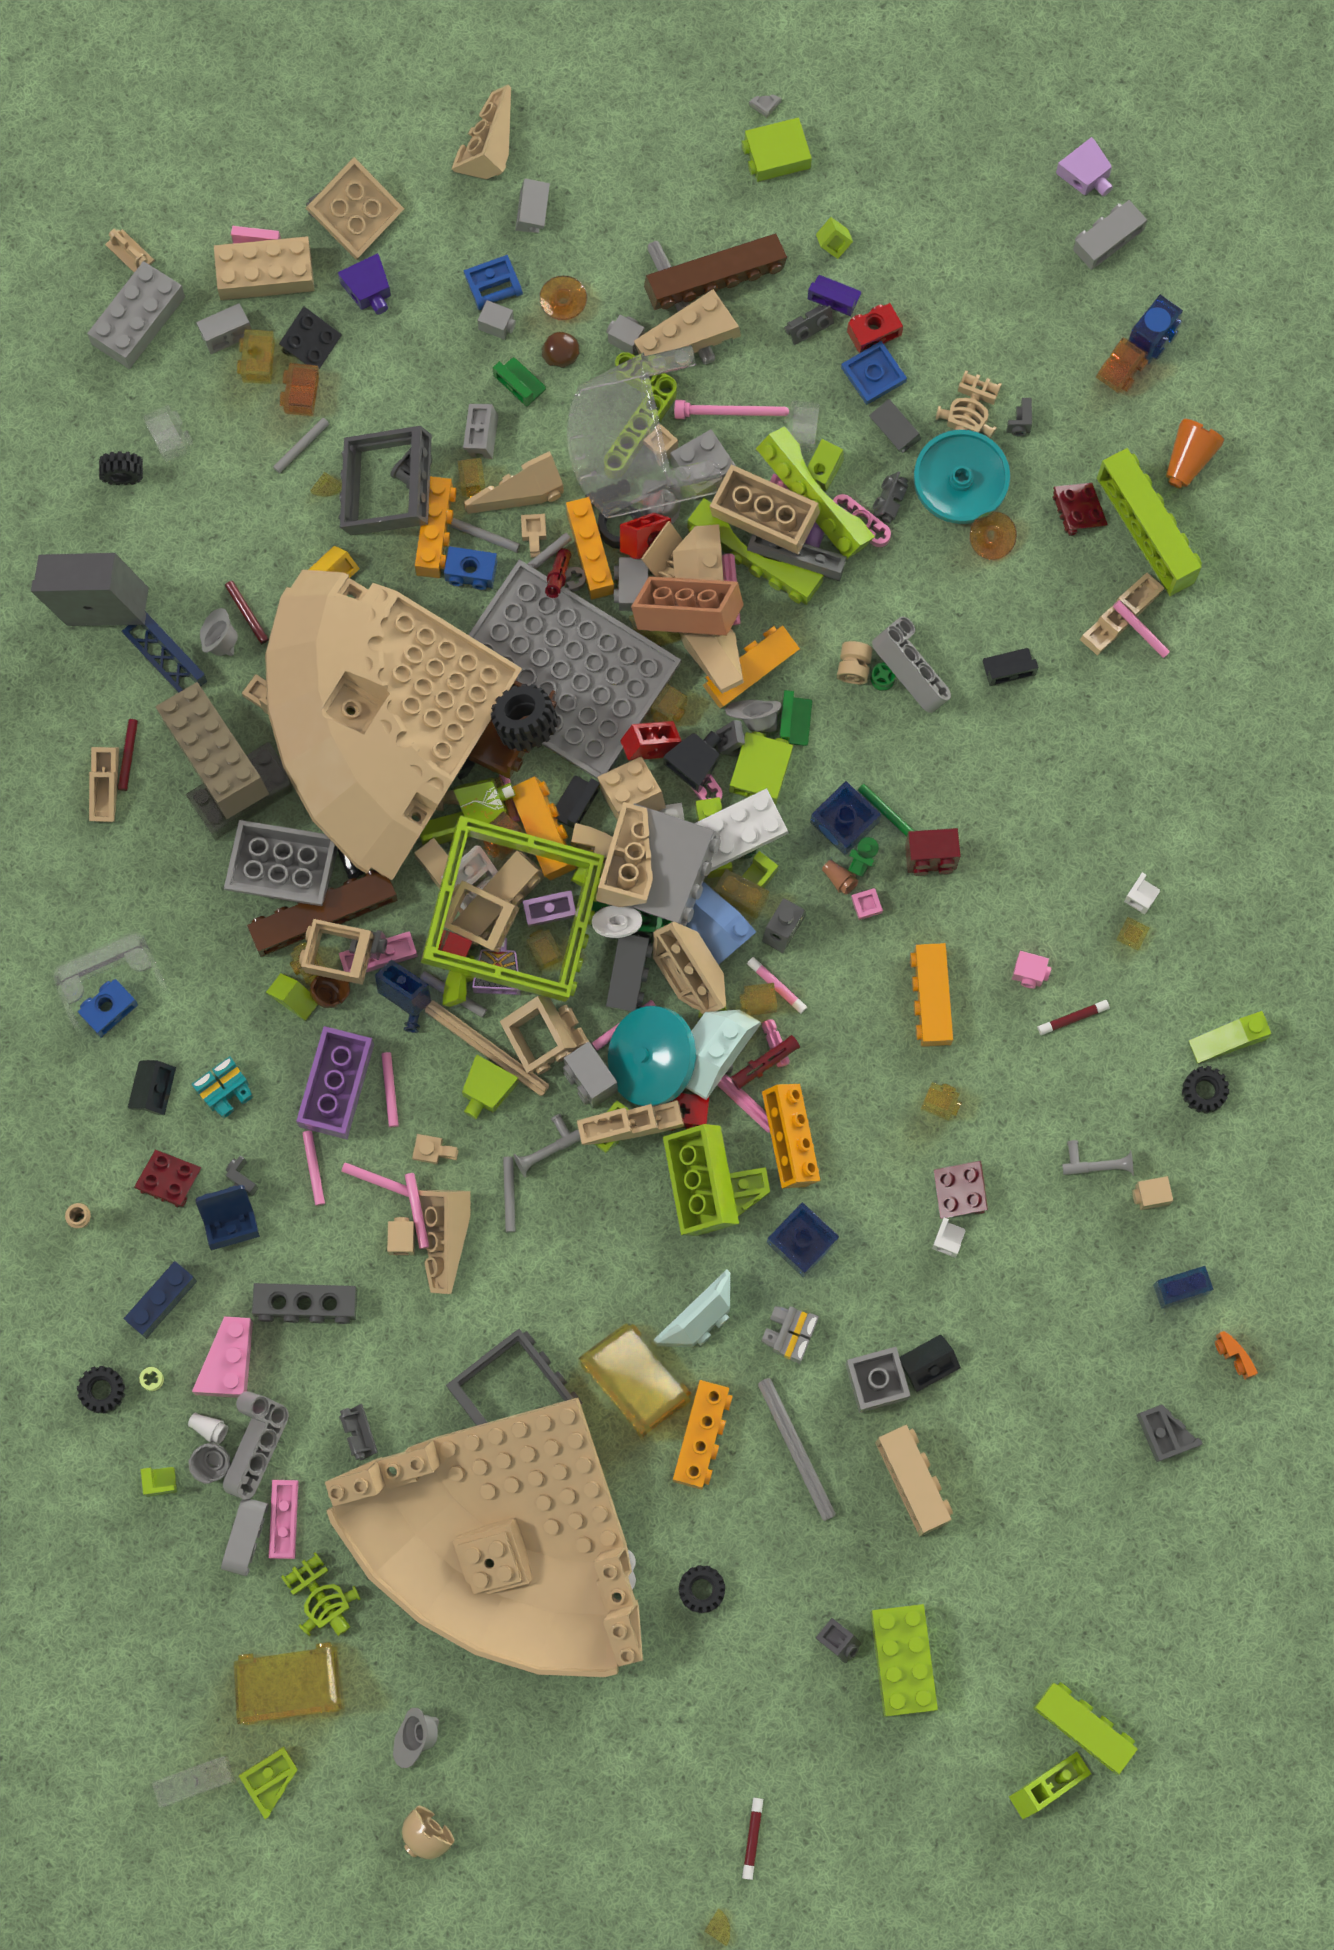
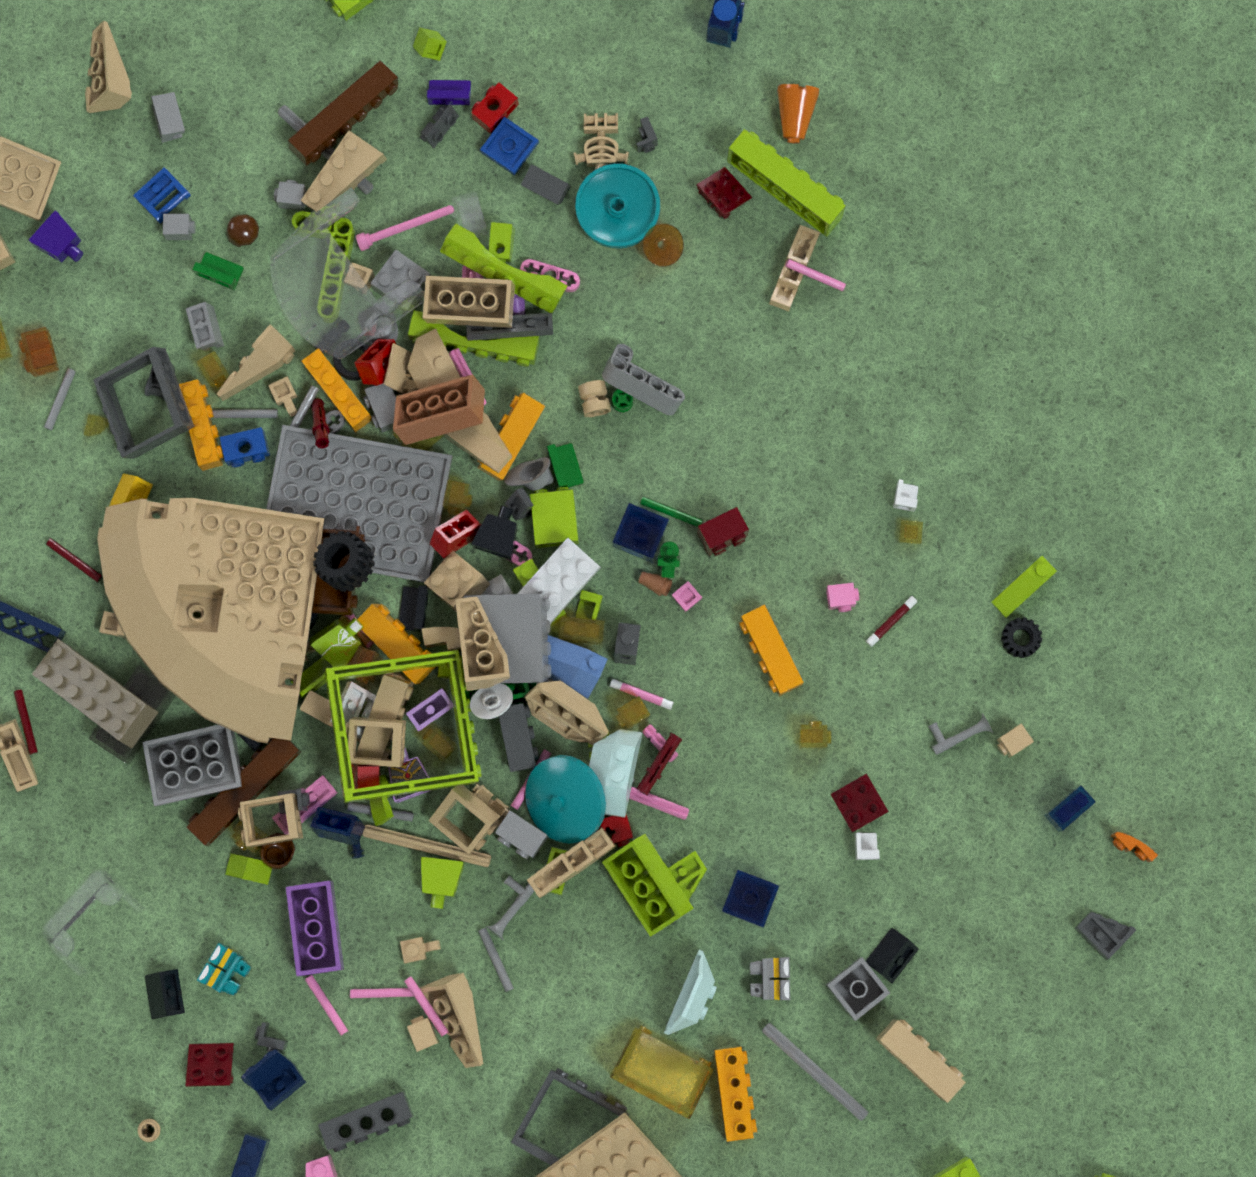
camera: 20 degrees left, 5 degrees up
blue brick [78,979,138,1038] -> none
light grey piece [200,608,238,656] -> none
black hinge [279,306,342,372] -> none
bright pink bar [381,1052,399,1127] -> none
clear orange dish [540,275,587,320] -> none
light orange brick [762,1084,820,1189] -> none
dark grey hinge [873,471,908,523] -> none
black panel [982,648,1039,686] -> none
clear orange brick [1096,337,1149,393] -> none

